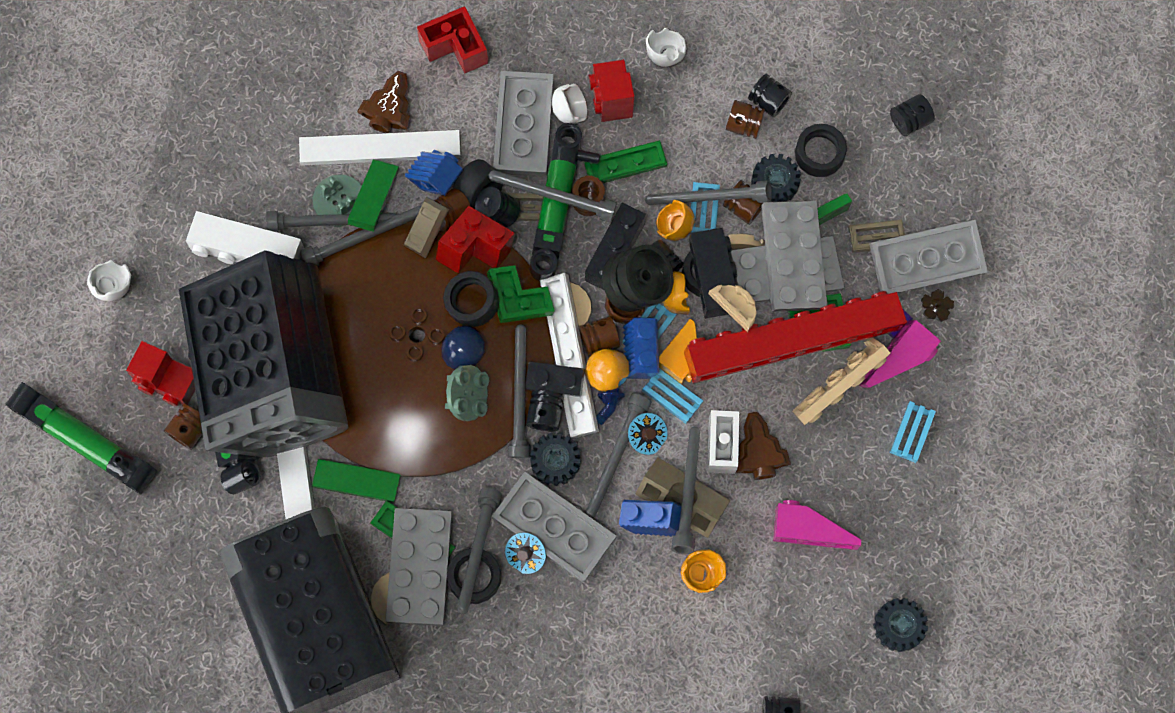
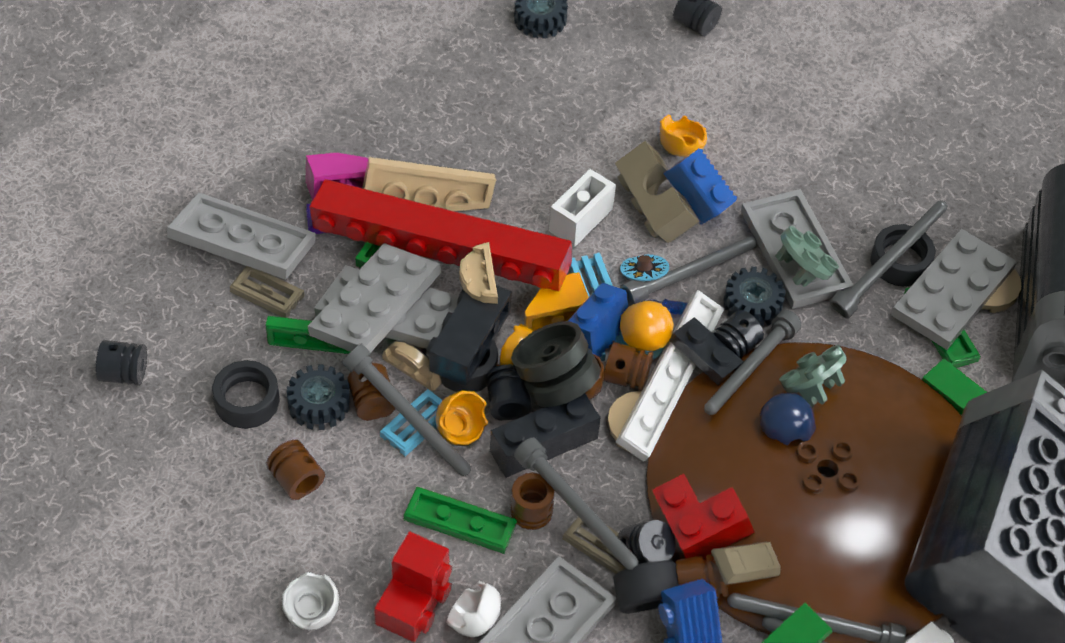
camera: 145 degrees left, 20 degrees down
black tyre [443,271,500,327] -> none
green plate [487,265,555,323] -> none
piece [505,532,546,574] -> none
piece [529,123,600,281] -> none
dark grey piece [671,427,700,555] -> none
reddish brown rock [736,412,791,480] -> none
black piece [748,73,792,118] -> none
dark pink slope [773,500,861,550] -> none
medium azure tile [890,401,936,463] -> none
dark brown plant [921,289,954,322] -> none
none -> sand green plate [775,226,839,287]

